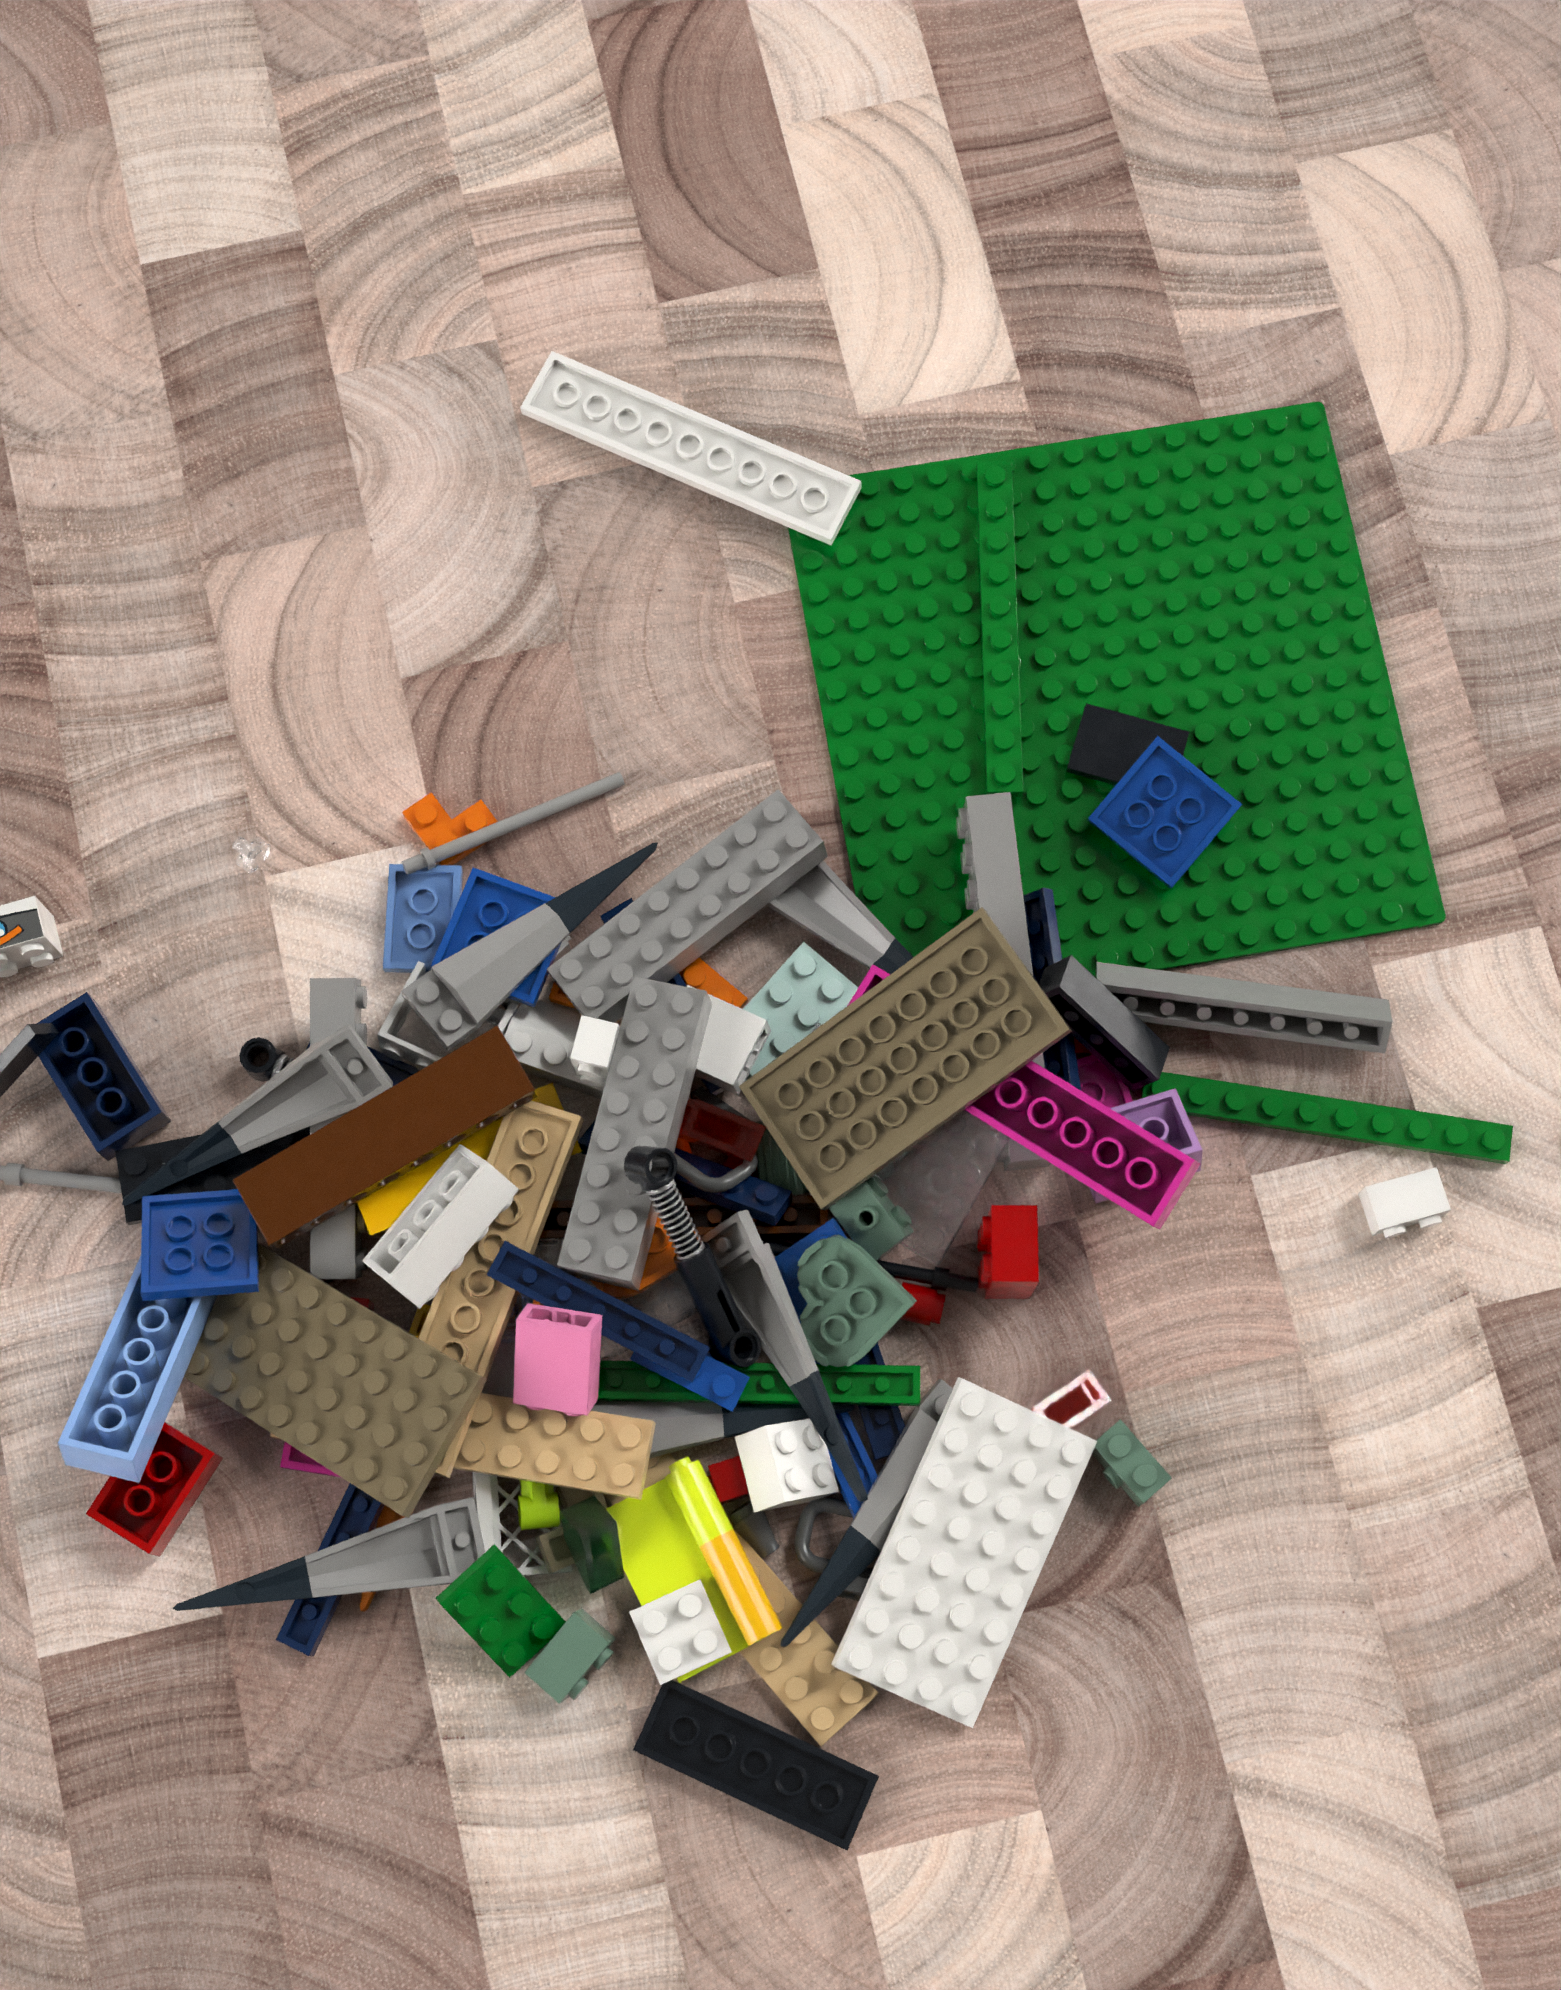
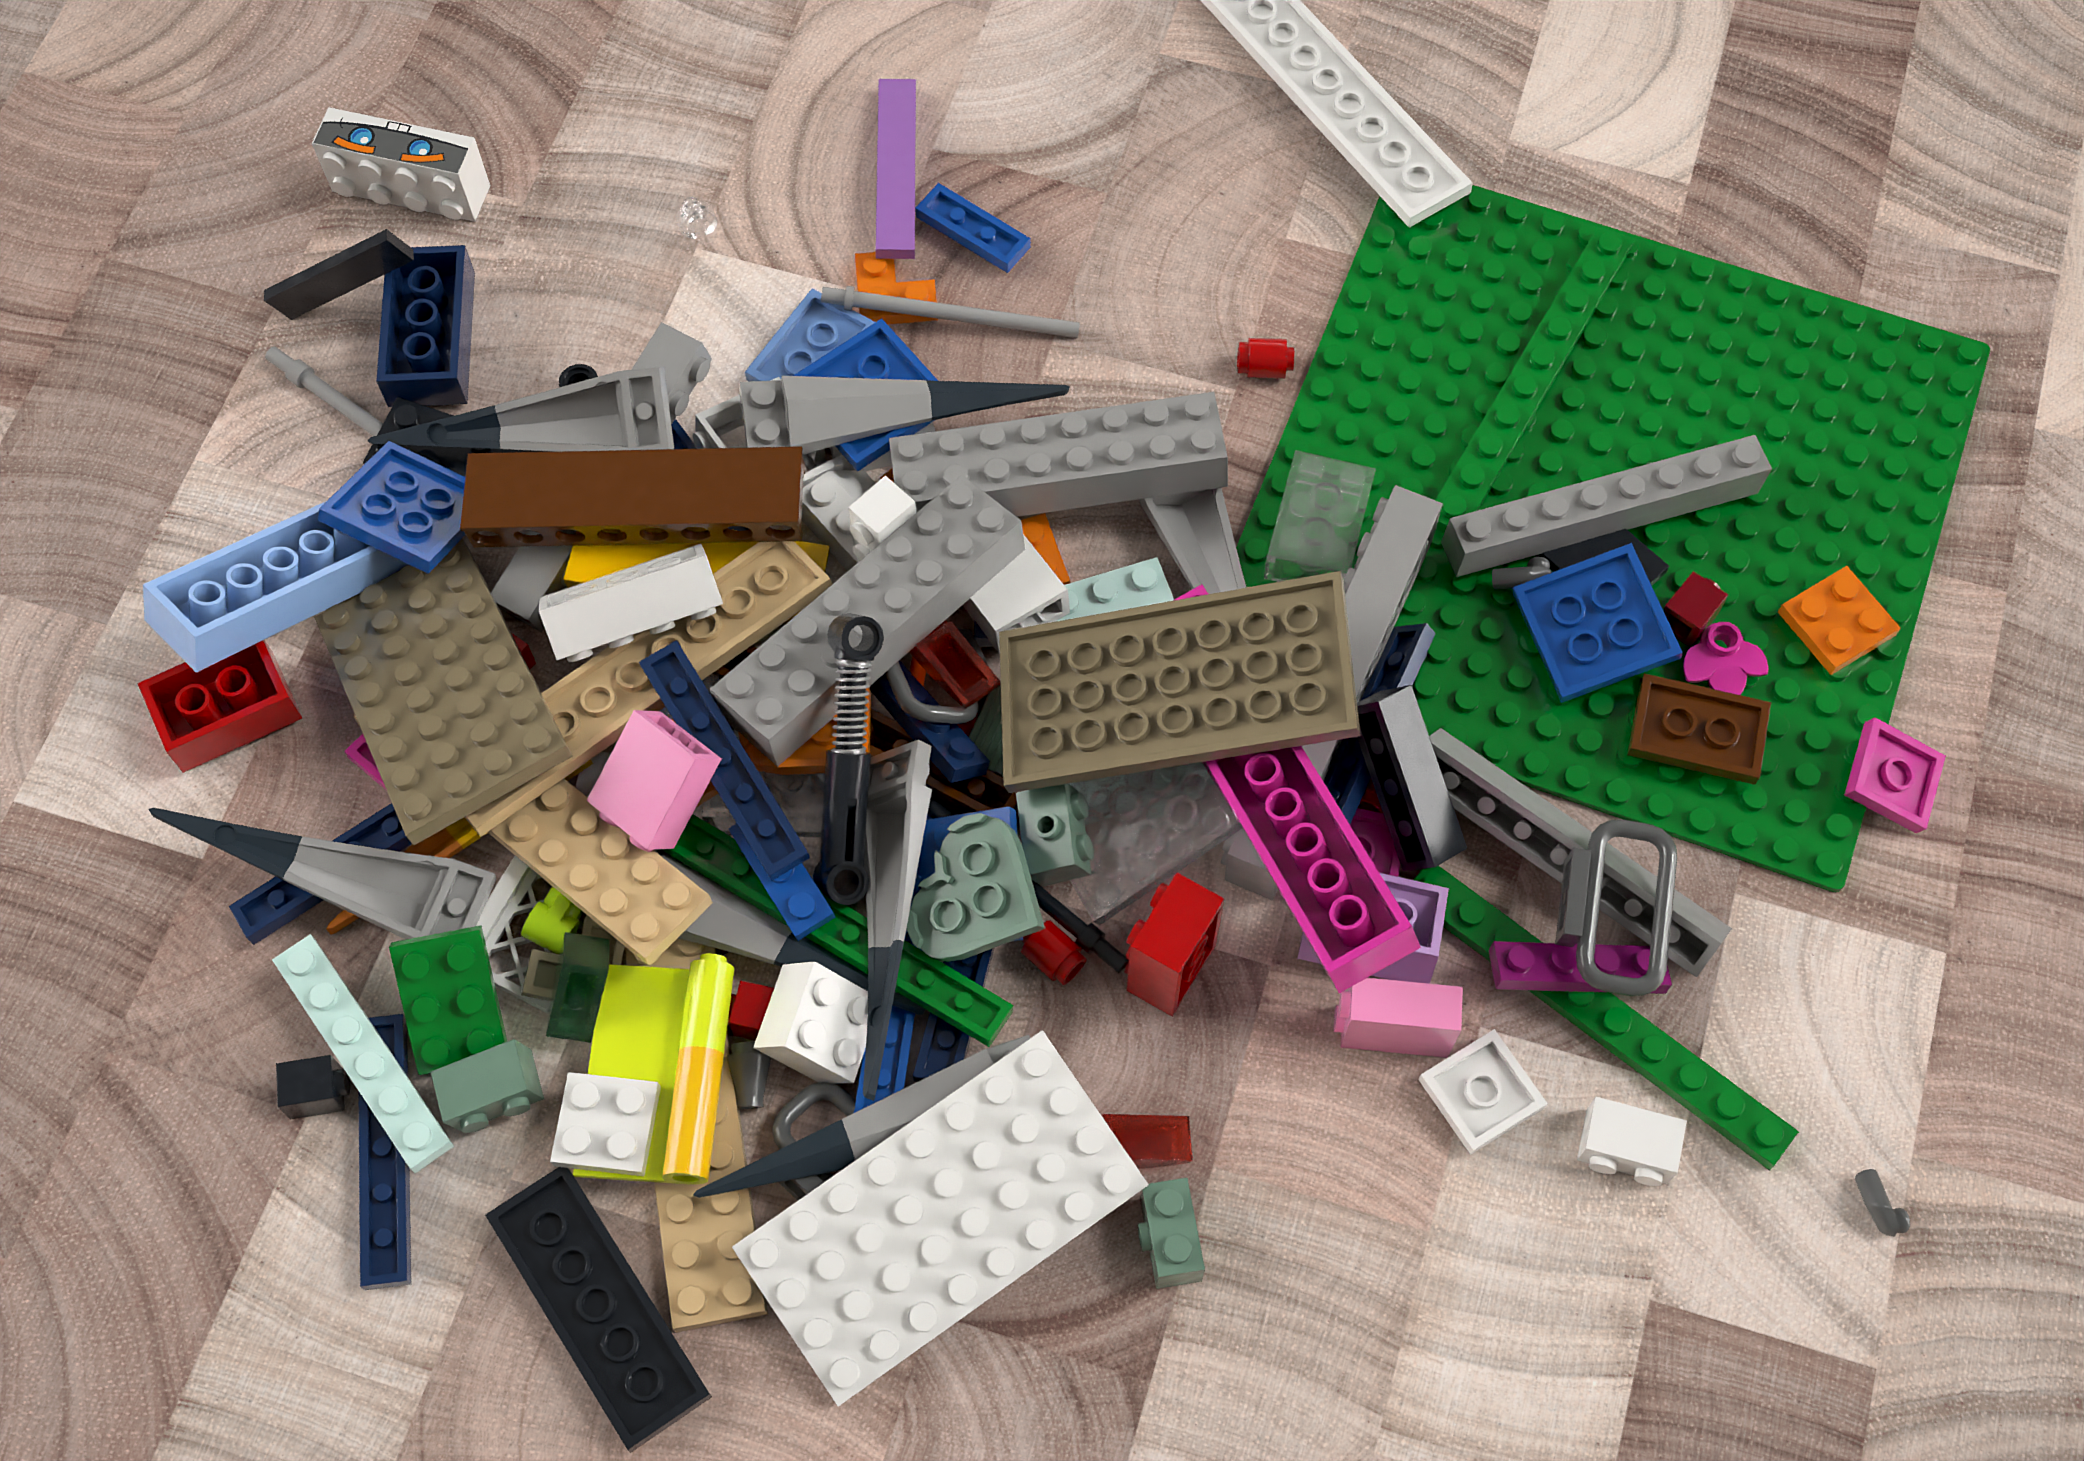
camera: 30 degrees right, 10 degrees down
none -> light aqua plate [272,934,454,1173]
none -> black brick [276,1055,350,1120]
none -> dark blue plate [358,1014,412,1290]
none -> medium lavender tile [876,79,916,259]
none -> blue plate [915,183,1031,273]
none -> red brick [1237,338,1295,379]
none -> clear brick [1264,450,1376,582]
none -> bright pink brick [1334,978,1463,1058]
none -> white plate [1418,1029,1548,1155]
none -> light grey brick [1441,435,1772,577]
none -> magenta plate [1488,941,1672,994]
none -> dark grey arm [1492,557,1552,590]
none -> dark grey bar [1555,820,1677,996]
none -> reddish brown plate [1627,673,1771,785]
none -> dark red brick [1663,571,1728,648]
none -> dark pink plate [1683,622,1768,695]
none -> orange plate [1778,566,1901,675]
none -> dark pink plate [1844,717,1946,833]

